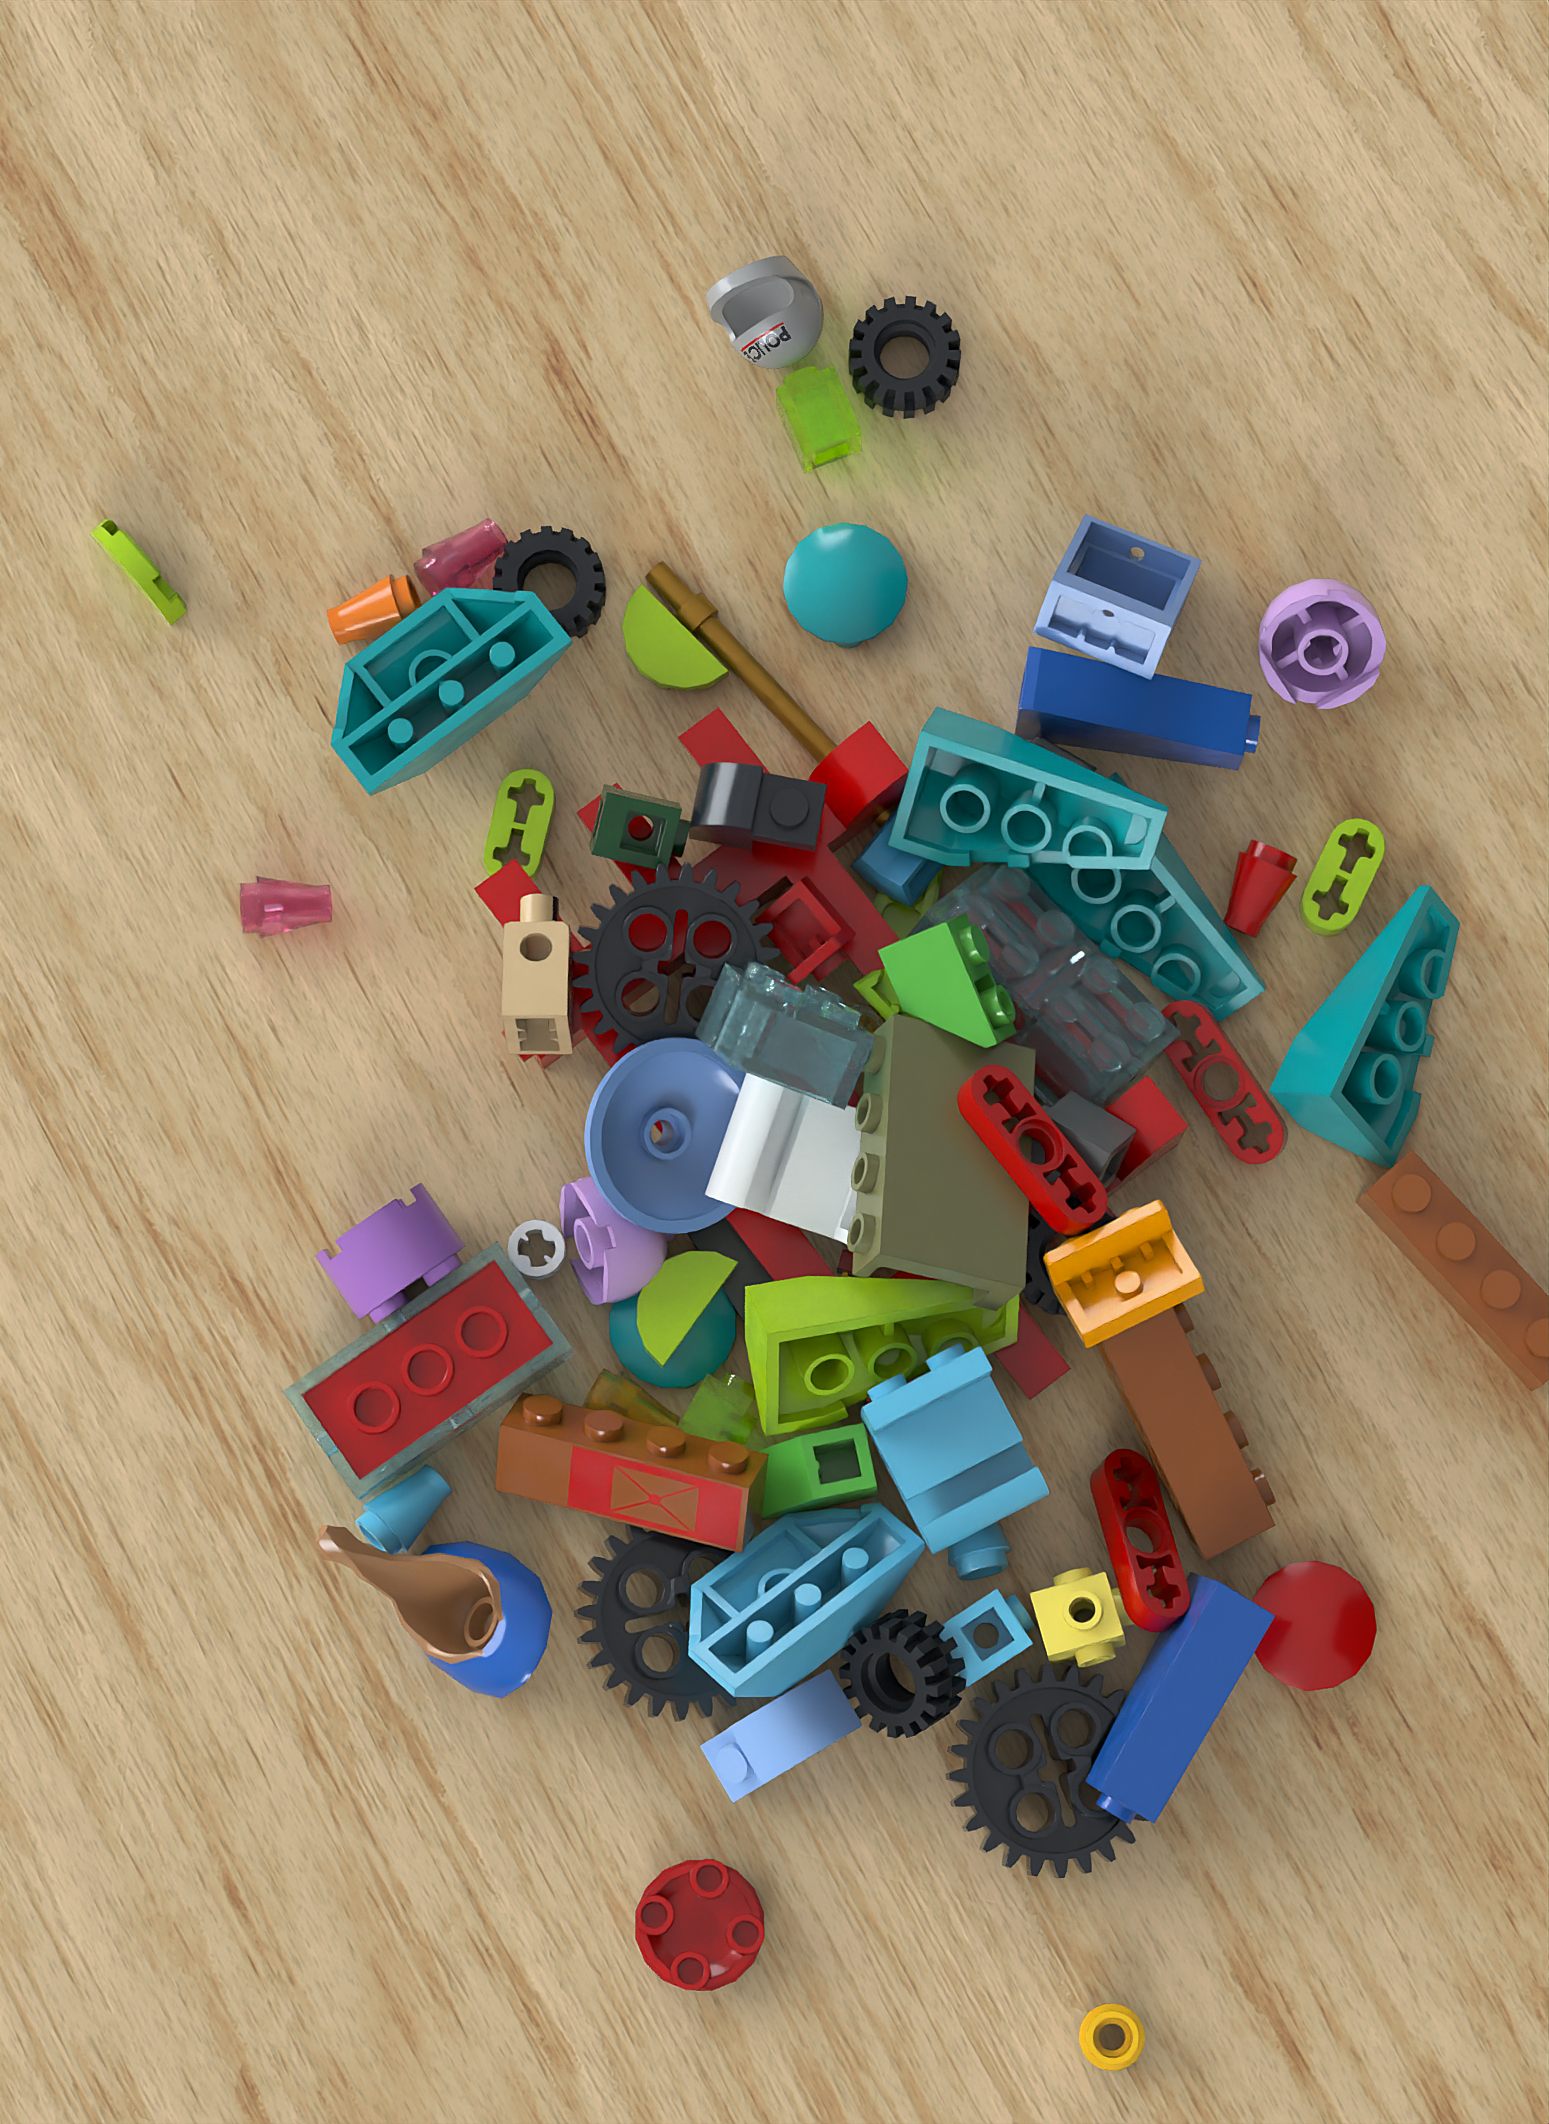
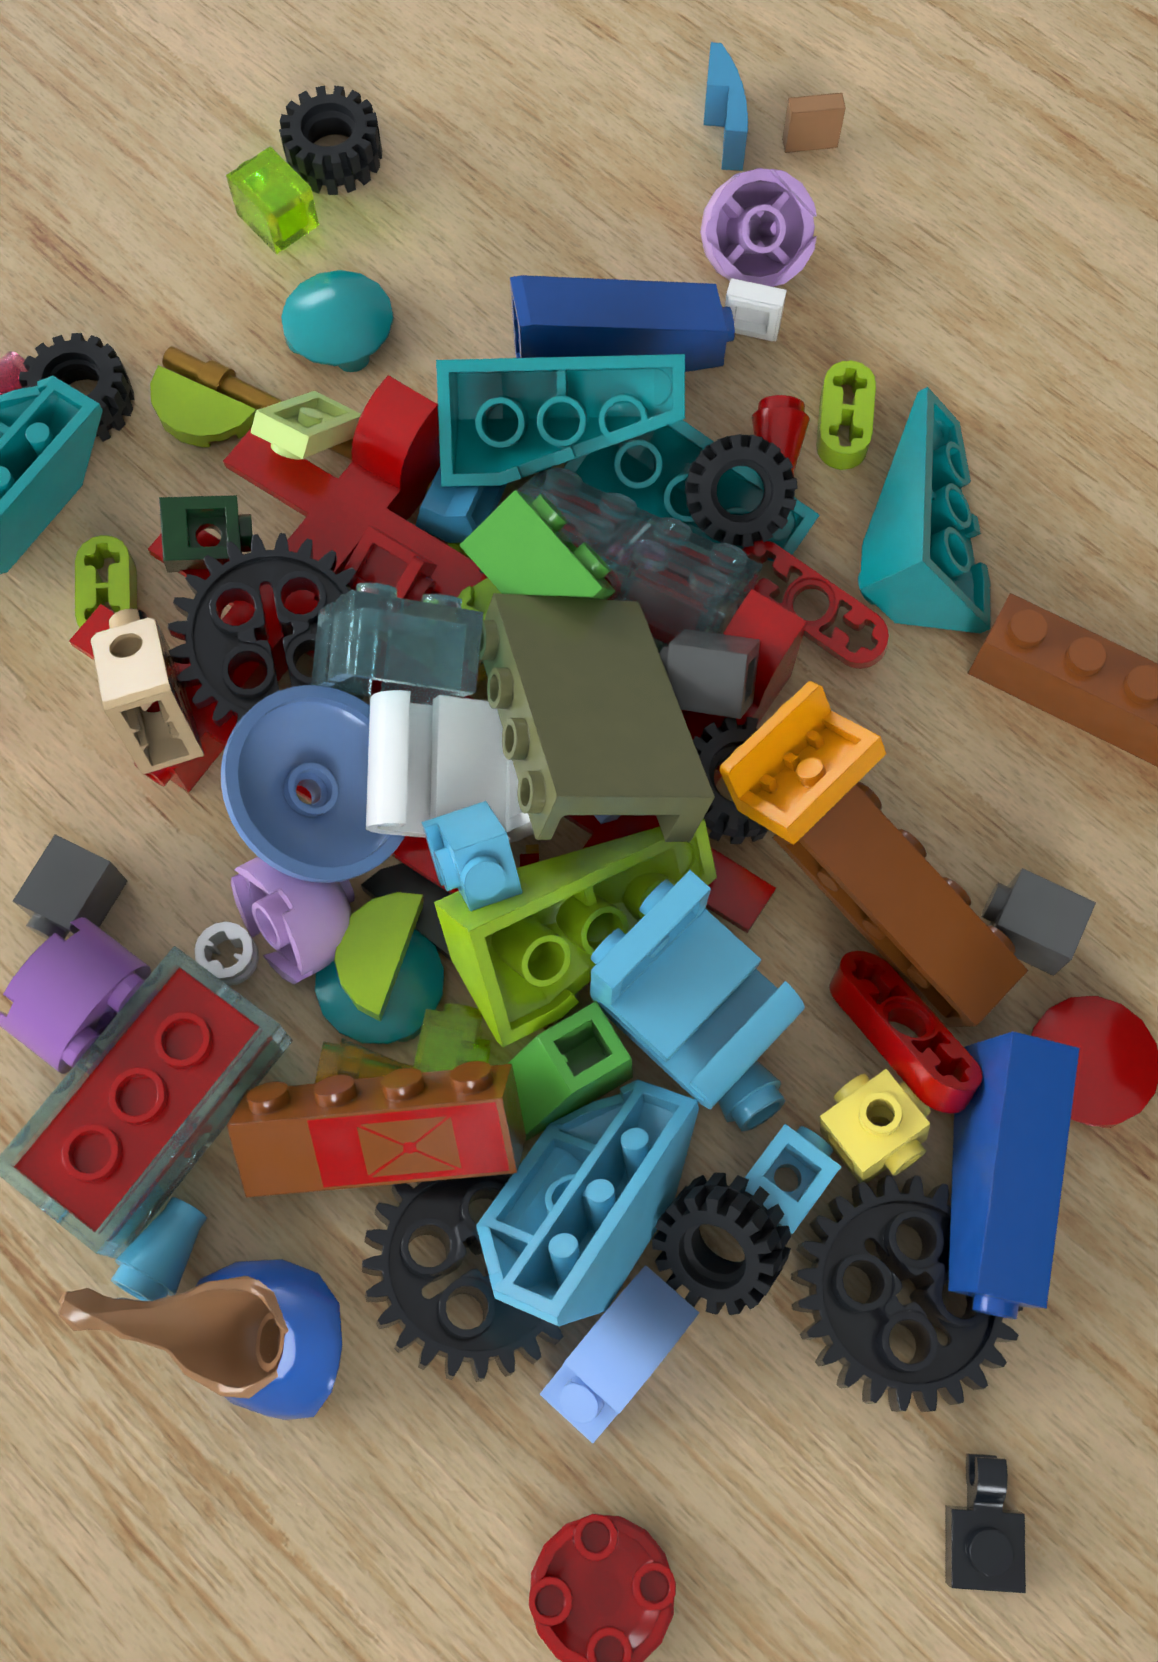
camera: 20 degrees left, 10 degrees down
black brick [689,762,827,852] -> none
light grey helmet [705,256,824,370] -> none
red beam [957,1064,1108,1236] -> none
medium blue window [1032,514,1202,680] -> none
yellow plate [1079,2003,1145,2071] -> none
none -> dark grey brick [13,834,128,939]
none -> yellowish green plate [250,391,361,460]
none -> medium azure brick [421,801,523,911]
none -> black tyre [685,434,798,547]
none -> dark azure slope [703,42,748,171]
none -> white tile [725,278,787,341]
none -> medium nougat tile [782,93,846,153]
none -> black plate [945,1453,1026,1593]
none -> dark grey brick [981,868,1096,976]

